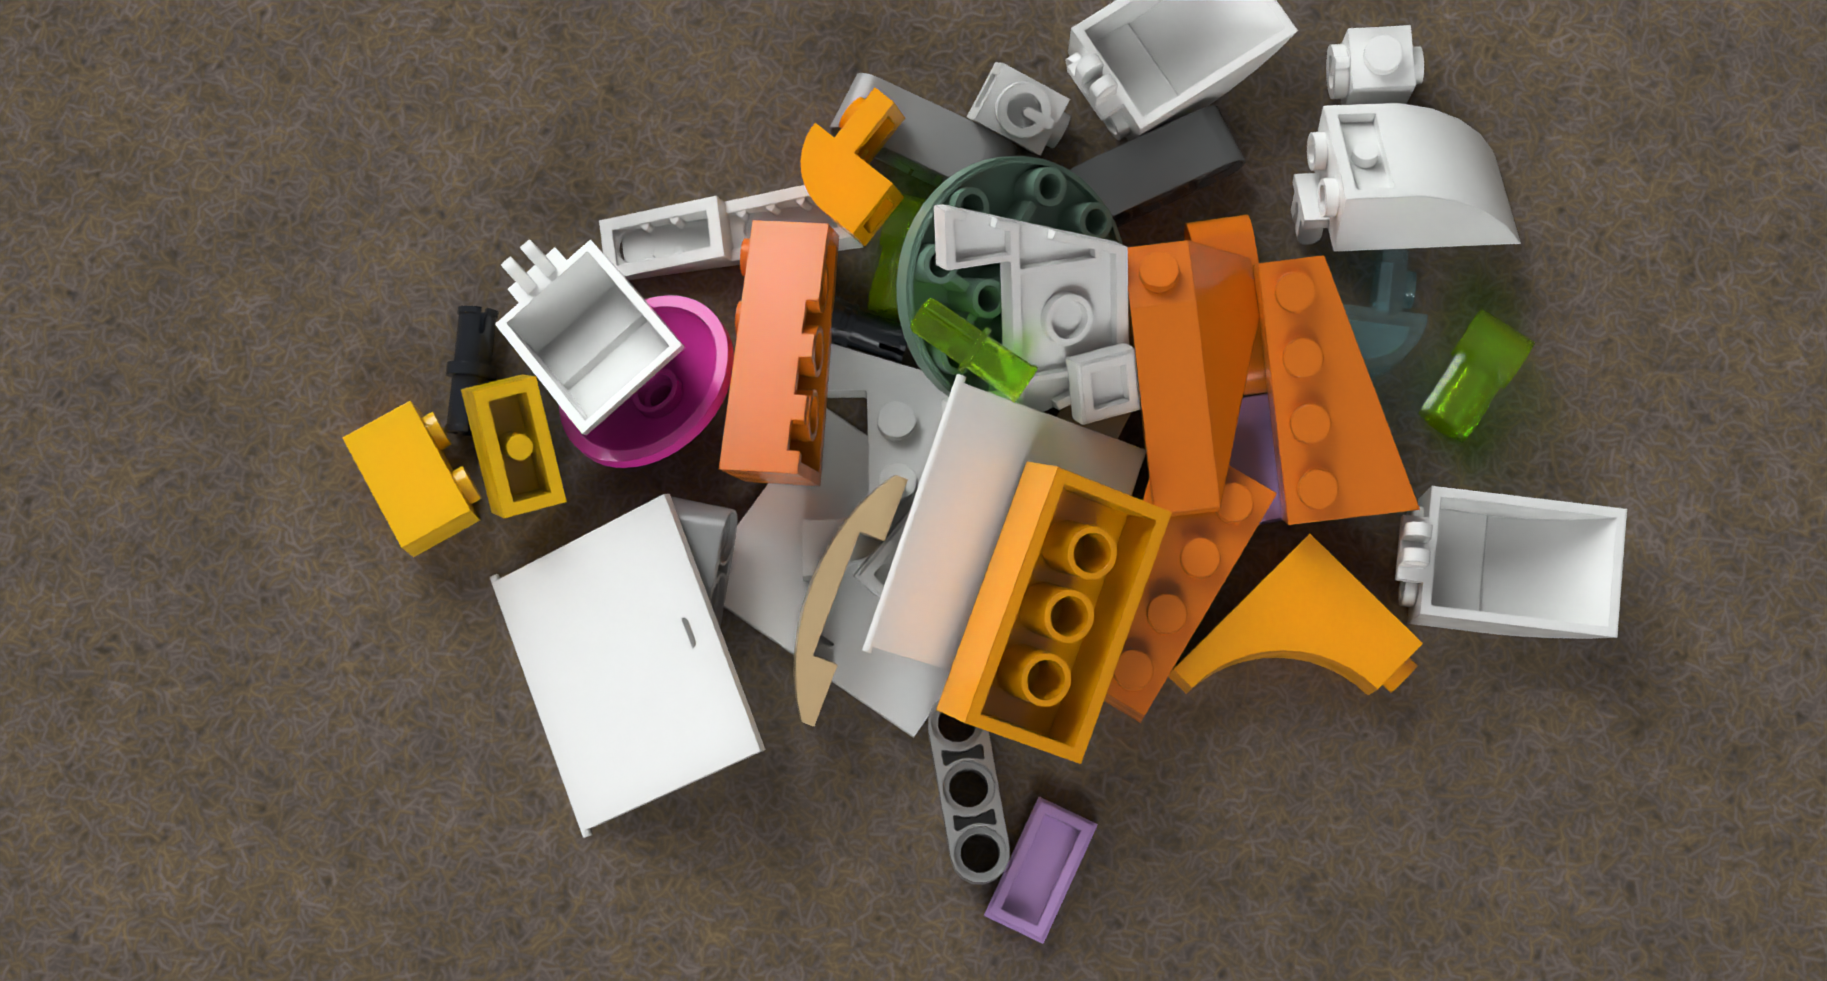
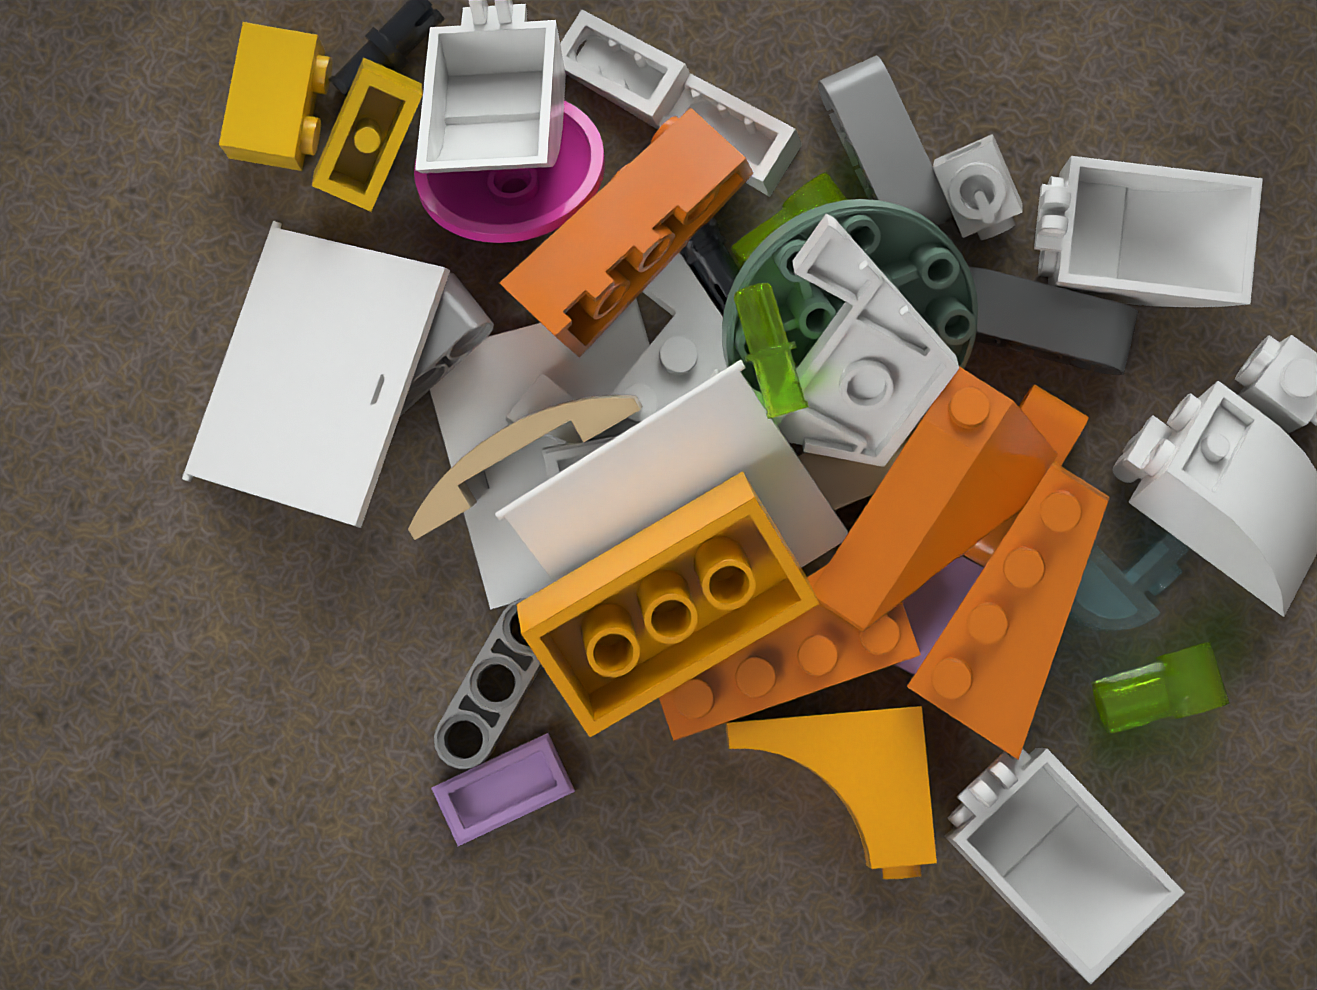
camera: 35 degrees right, 5 degrees up
light orange brick [801,87,905,246] -> none
white tile [1066,343,1141,425] -> none

